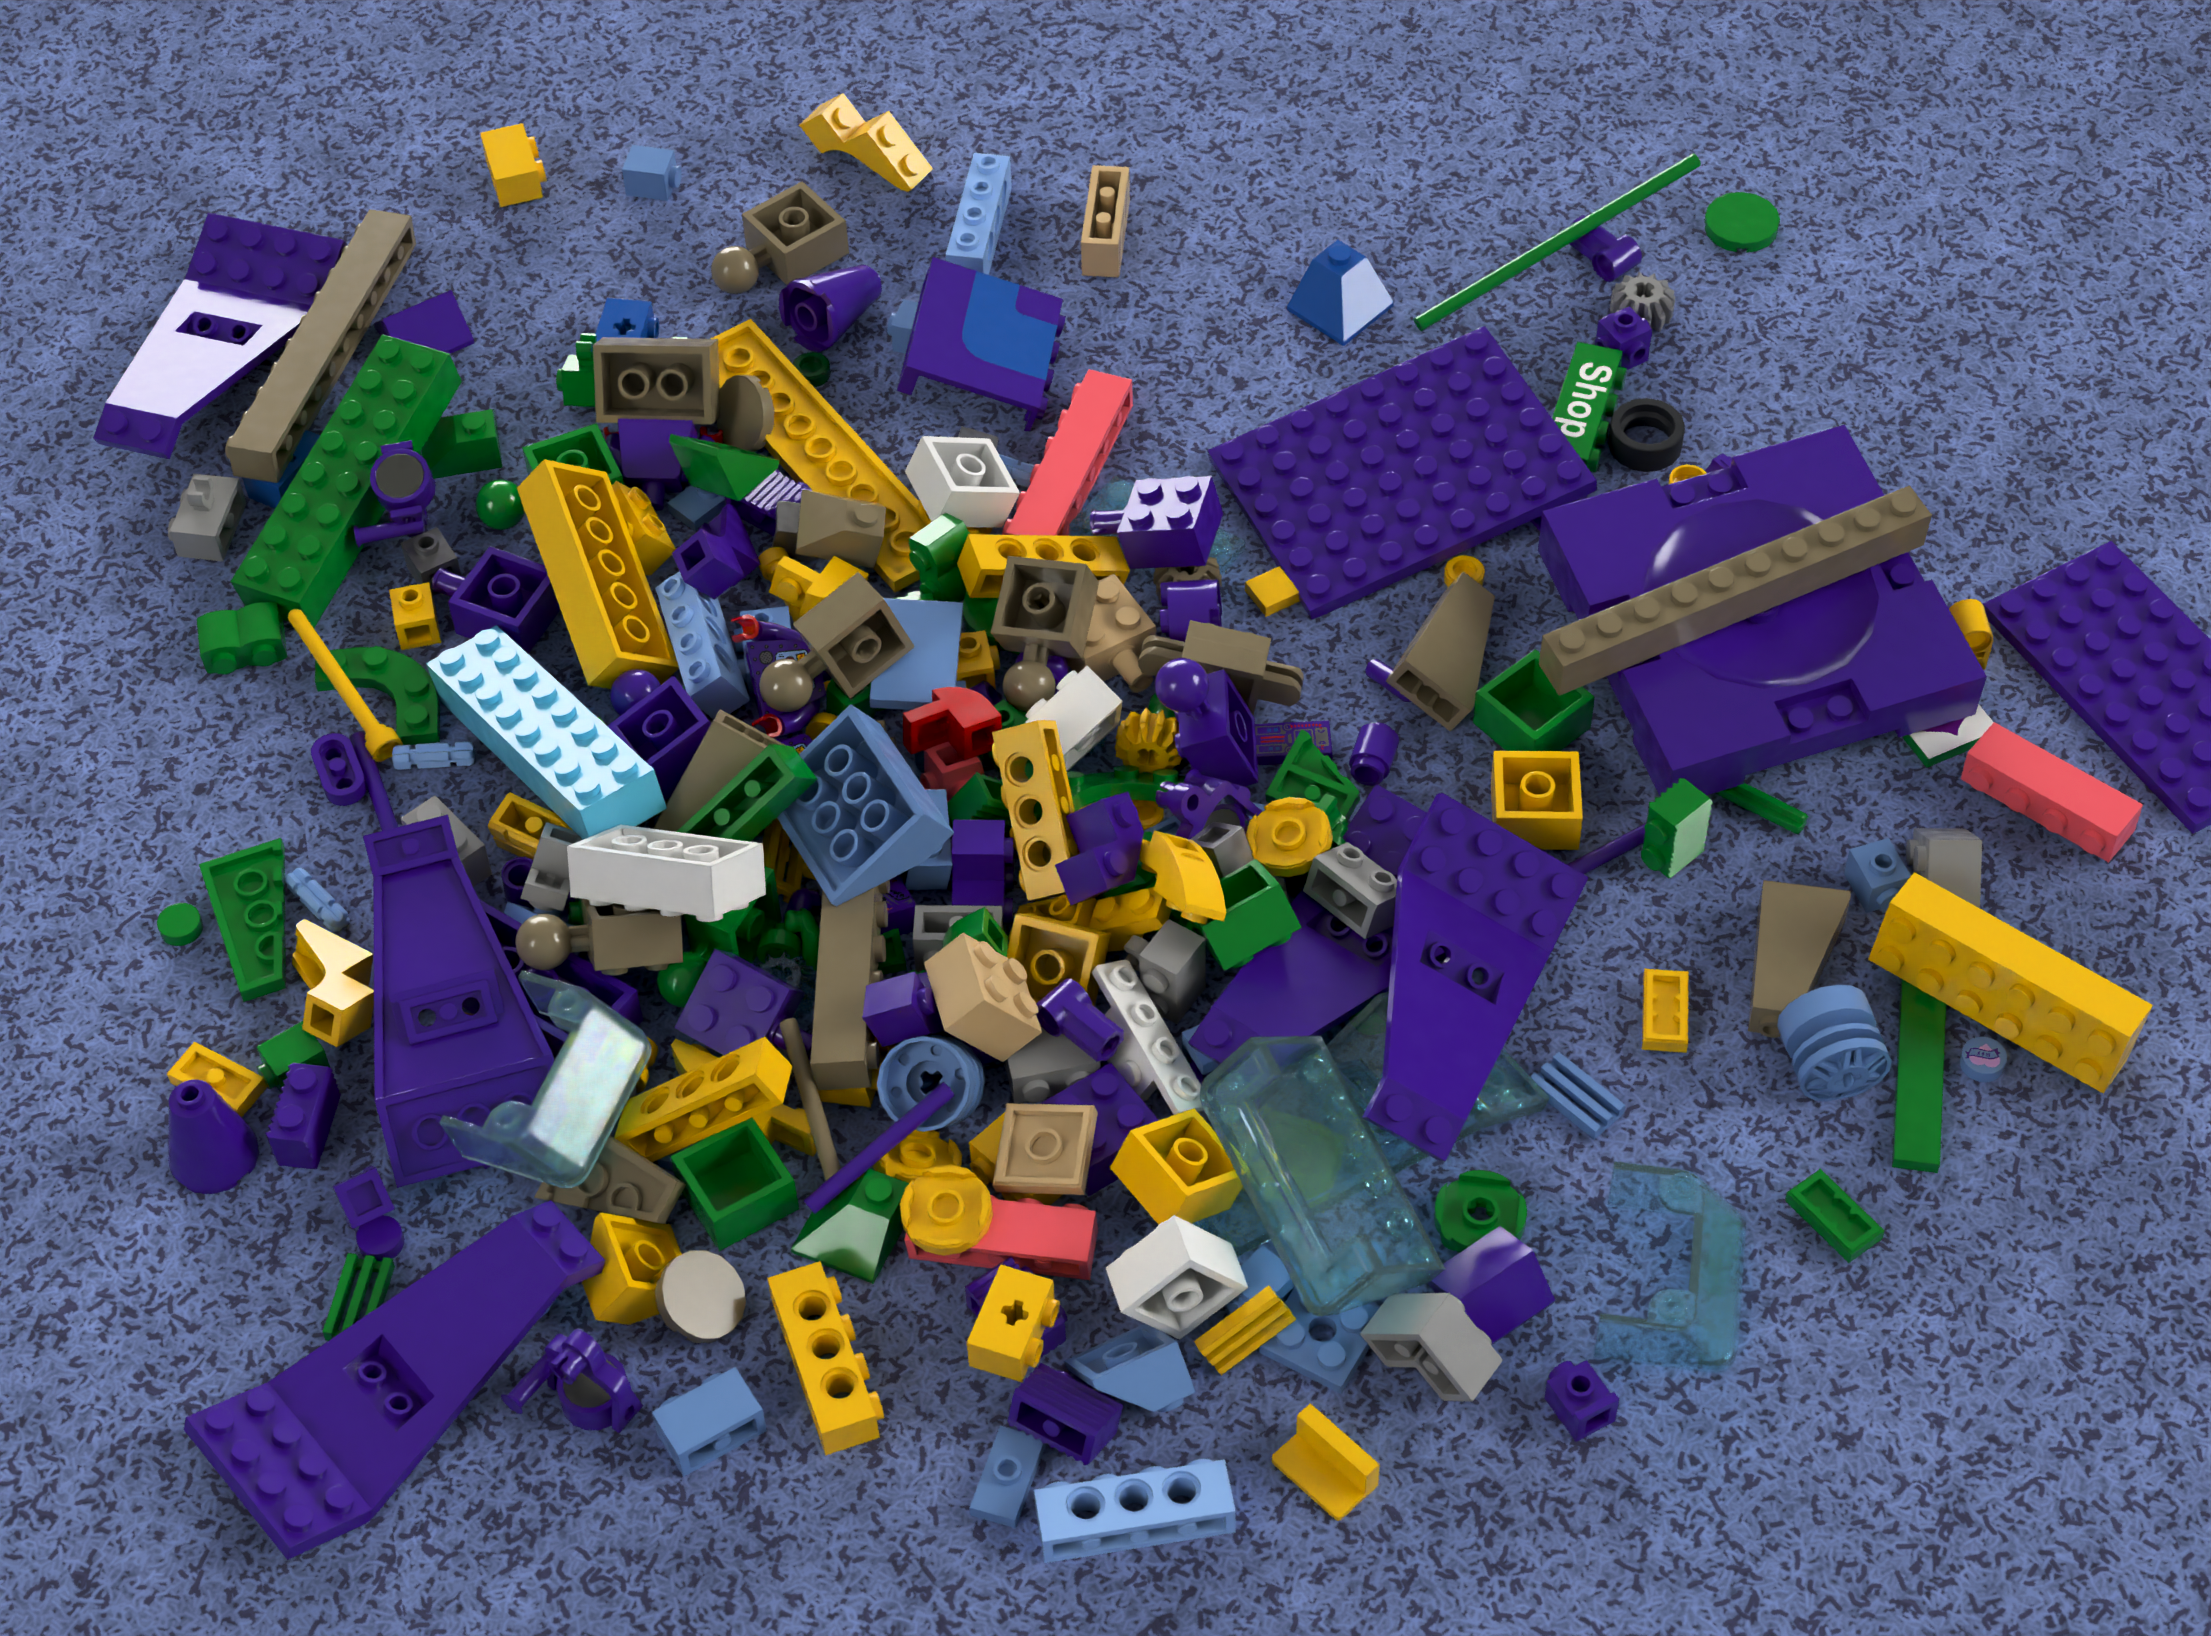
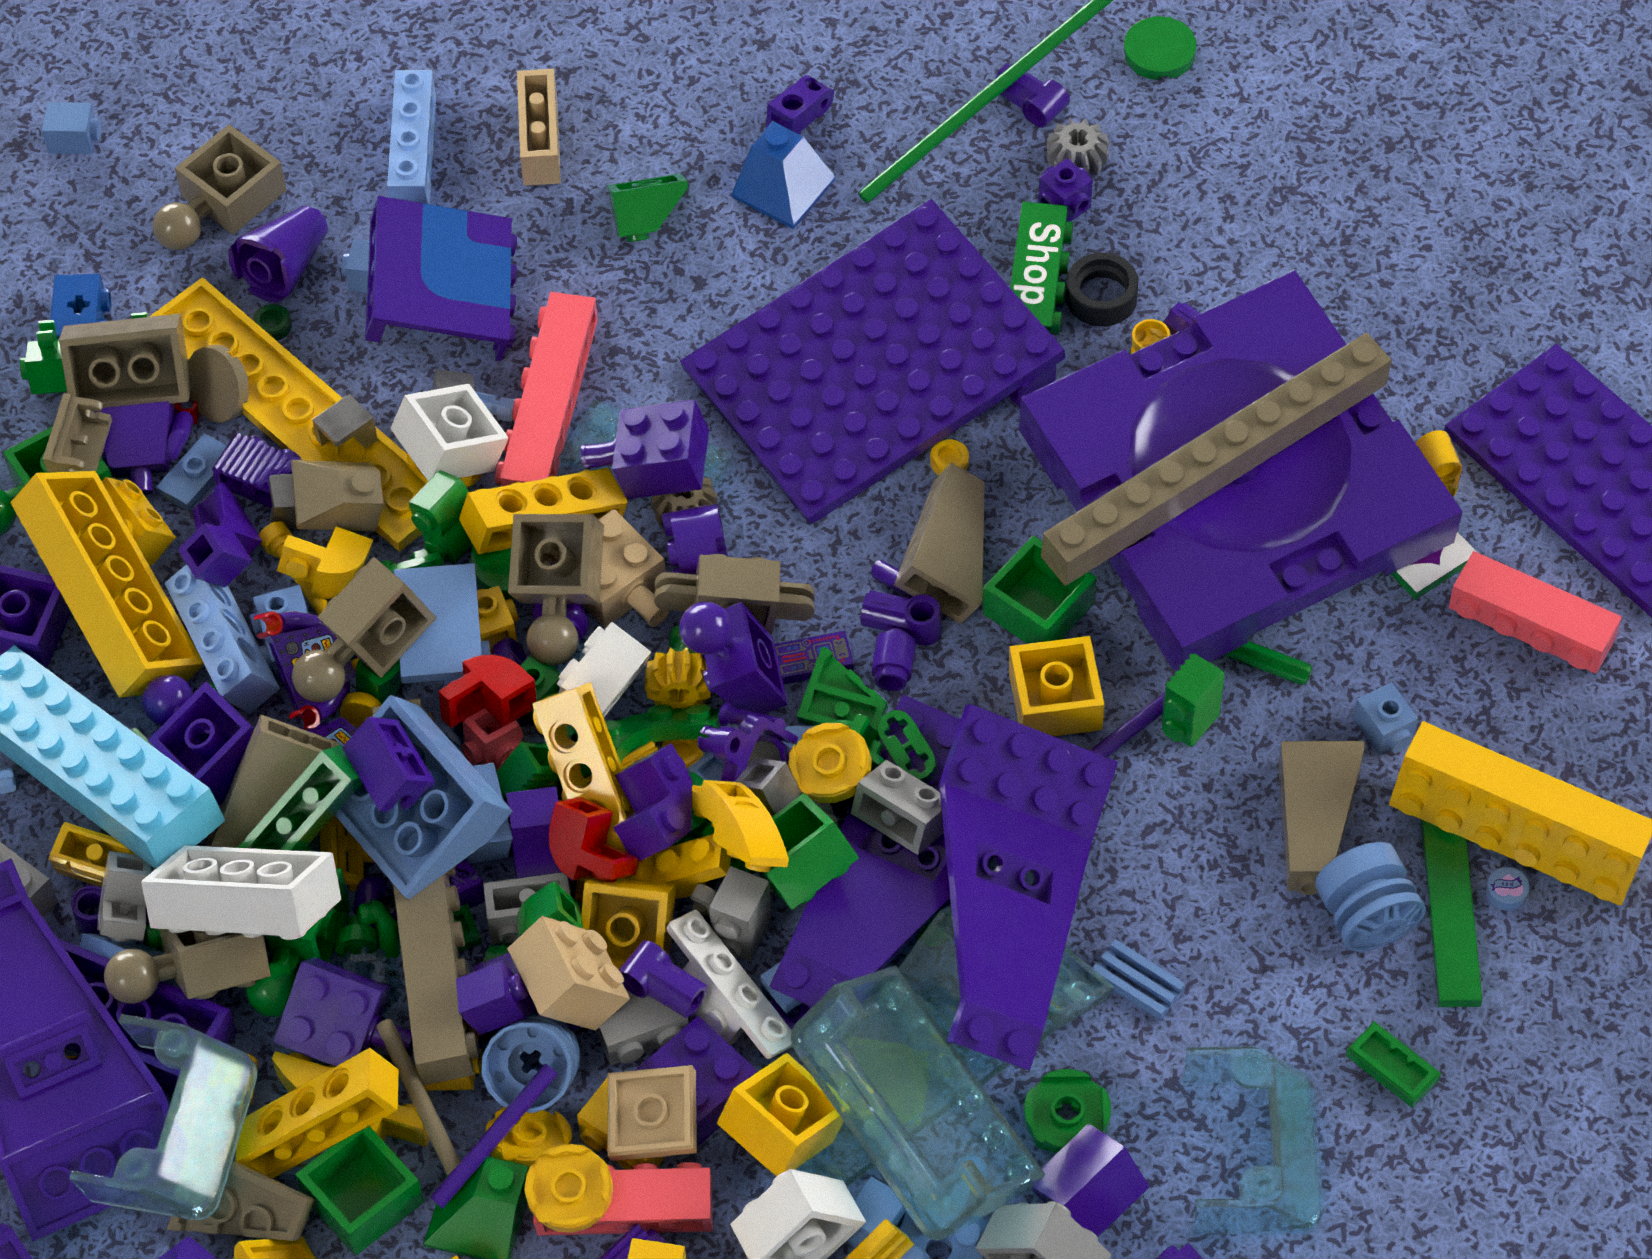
camera: 10 degrees left, 5 degrees up
green slope [669,434,780,501] -> none
yellow arch [799,93,933,192] -> none
yellow tile [1245,566,1300,617] -> none
yellow plate [1642,969,1689,1053] -> none
light grey brick [1906,828,1982,908] -> none
none -> dark tan hinge [43,393,112,473]
none -> flat silver panel [312,394,378,449]
none -> dark purple hinge [342,717,436,812]
none -> red brick [548,797,639,882]
none -> green slope [607,173,688,242]
none -> dark purple leg [766,75,834,135]
none -> dark purple piece [860,590,942,646]
none -> green beam [878,710,938,783]

